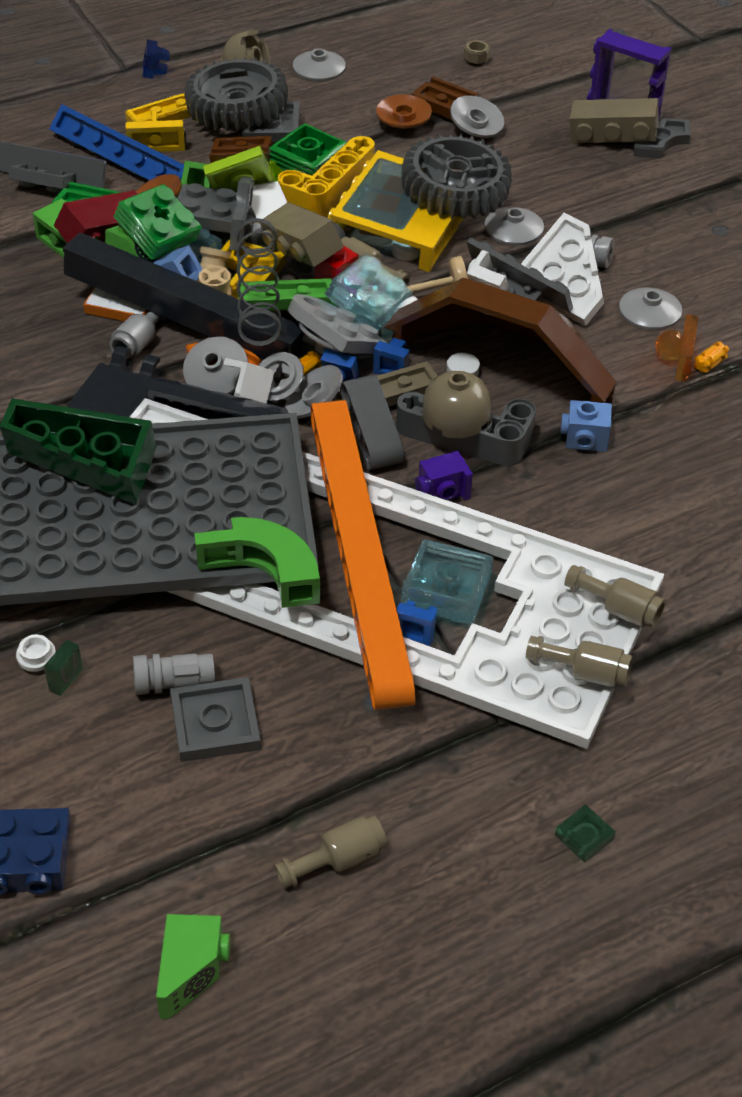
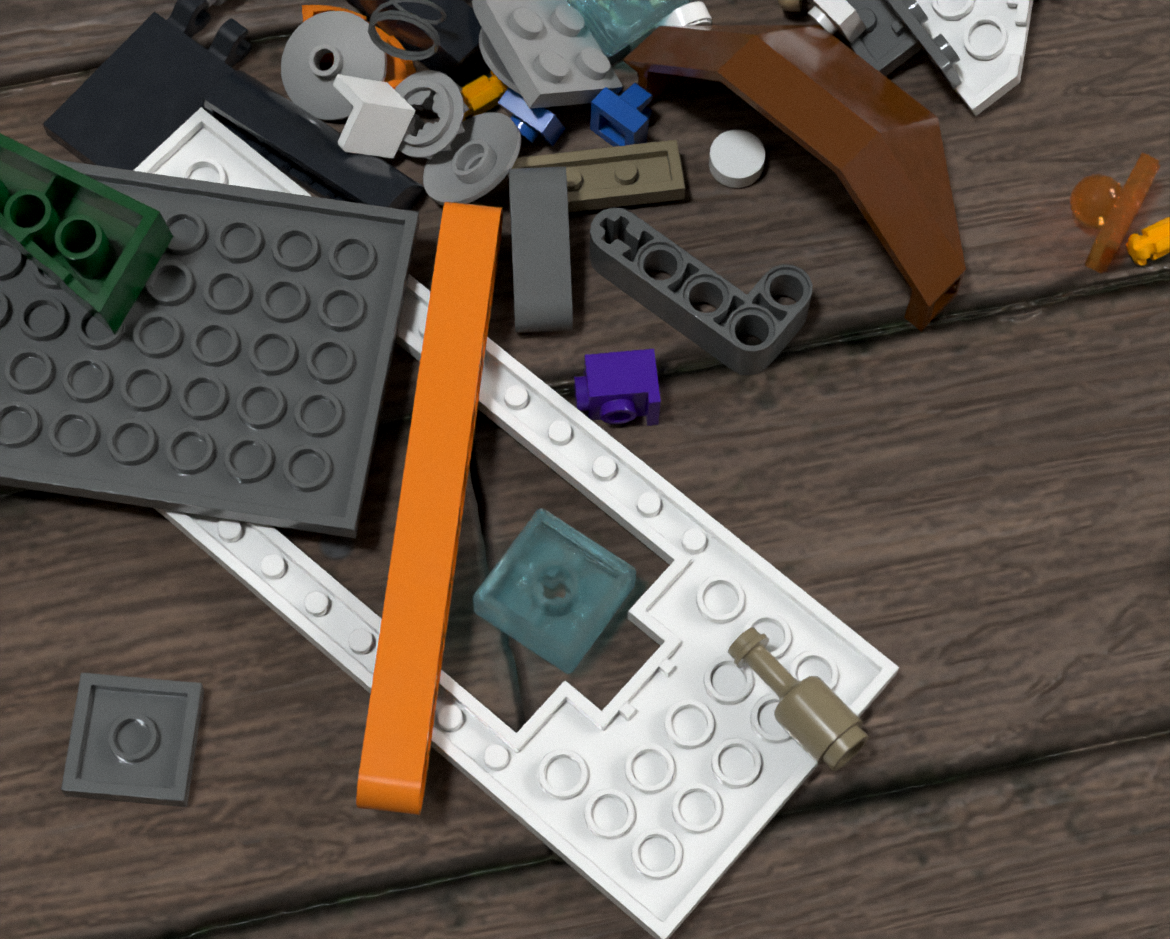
camera: 15 degrees right, 20 degrees up
light grey axle [133,653,215,695] -> none
bright green arch [194,517,320,608] -> none
blue tile [396,600,437,647] -> none
dark tan cylinder [422,371,491,438] -> none
dark tan piece [526,635,633,688] -> none
medium blue brick [560,400,612,452] -> none
light grey dish [619,287,682,330] -> none

